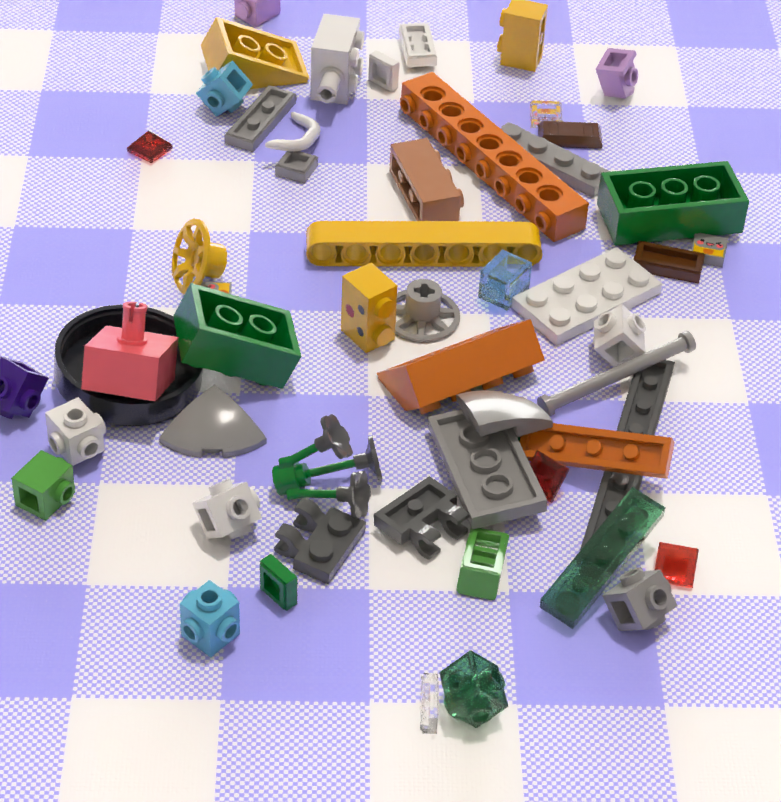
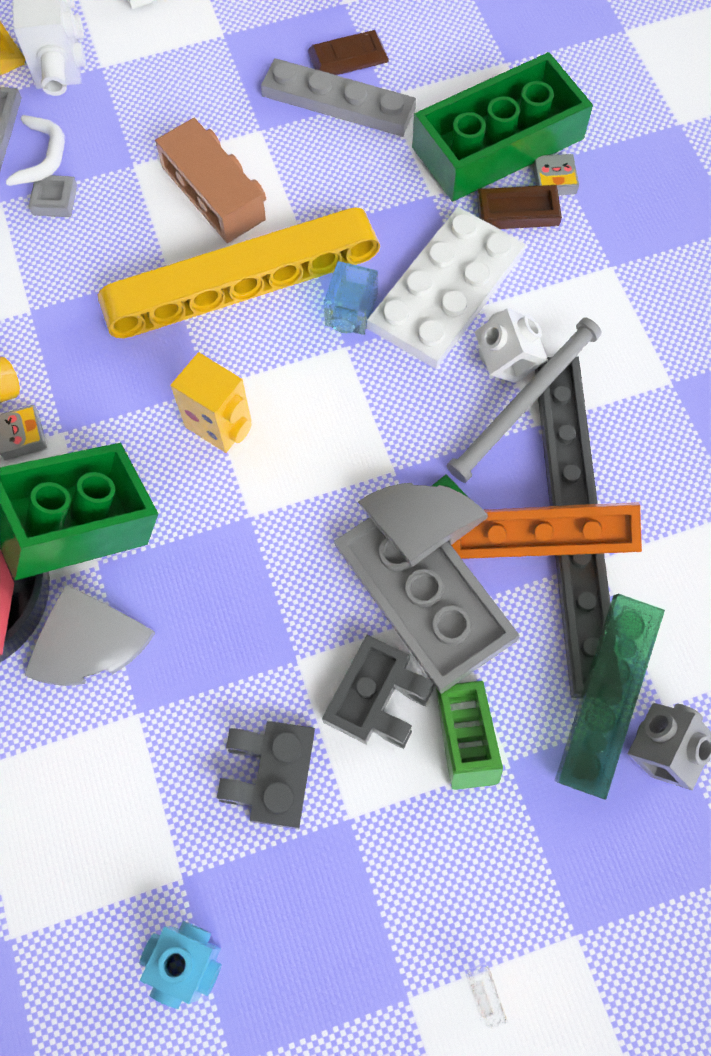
camera: 15 degrees left, 25 degrees up
white brick [192,479,262,539] -> none
green tile [260,554,298,611] -> none
plant [272,414,383,519] -> none
white tile [368,50,400,92] -> none
orange slope [377,319,545,414] -> none
light grey wheel [395,279,460,342] -> none
orange brick [400,71,589,242] -> none
clear green brick [439,650,509,729] -> none
clear tile [529,100,563,128] -> none
clear red slope [530,450,570,503] -> none
clear red slope [654,542,699,589] -> none

